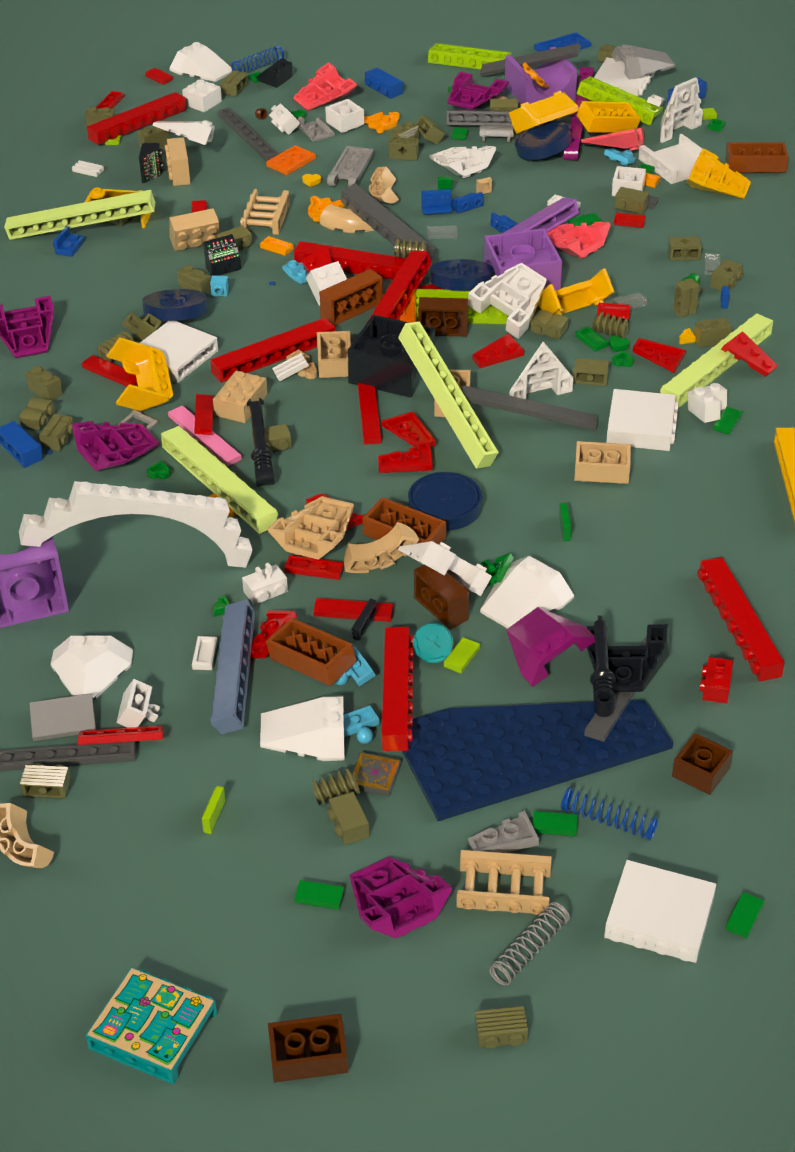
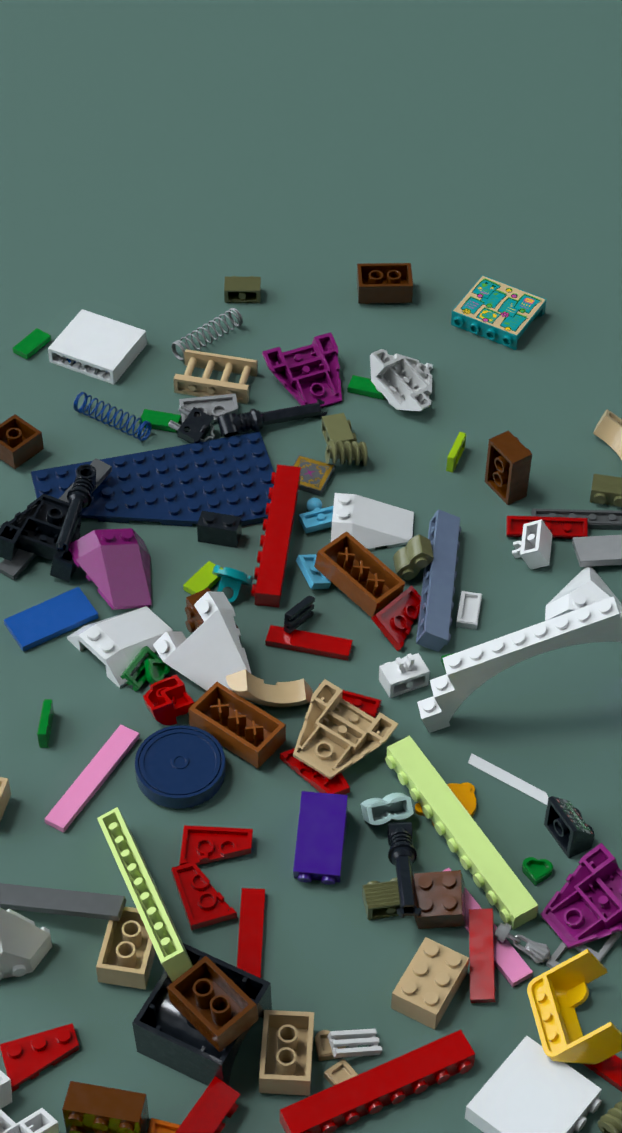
camera: 175 degrees left, 5 degrees up
none -> blue tile [4,587,99,652]
none -> bright pink tile [45,725,140,833]
none -> red brick [143,674,195,726]
none -> reddish brown brick [167,956,259,1052]
none -> black piece [168,405,215,444]
none -> black brick [197,511,242,548]
none -> black piece [217,399,327,437]
none -> dark purple slope [293,791,348,885]
none -> light aqua brick [360,793,414,825]
none -> white wedge [370,349,433,411]
none -> olive brick [393,534,434,581]
none -> reddish brown brick [414,870,466,929]
none -> white sticker [468,753,548,805]
none -> reddish brown brick [485,430,532,505]
none -> light grey piece [494,923,550,963]
none -> black slope [544,796,595,859]

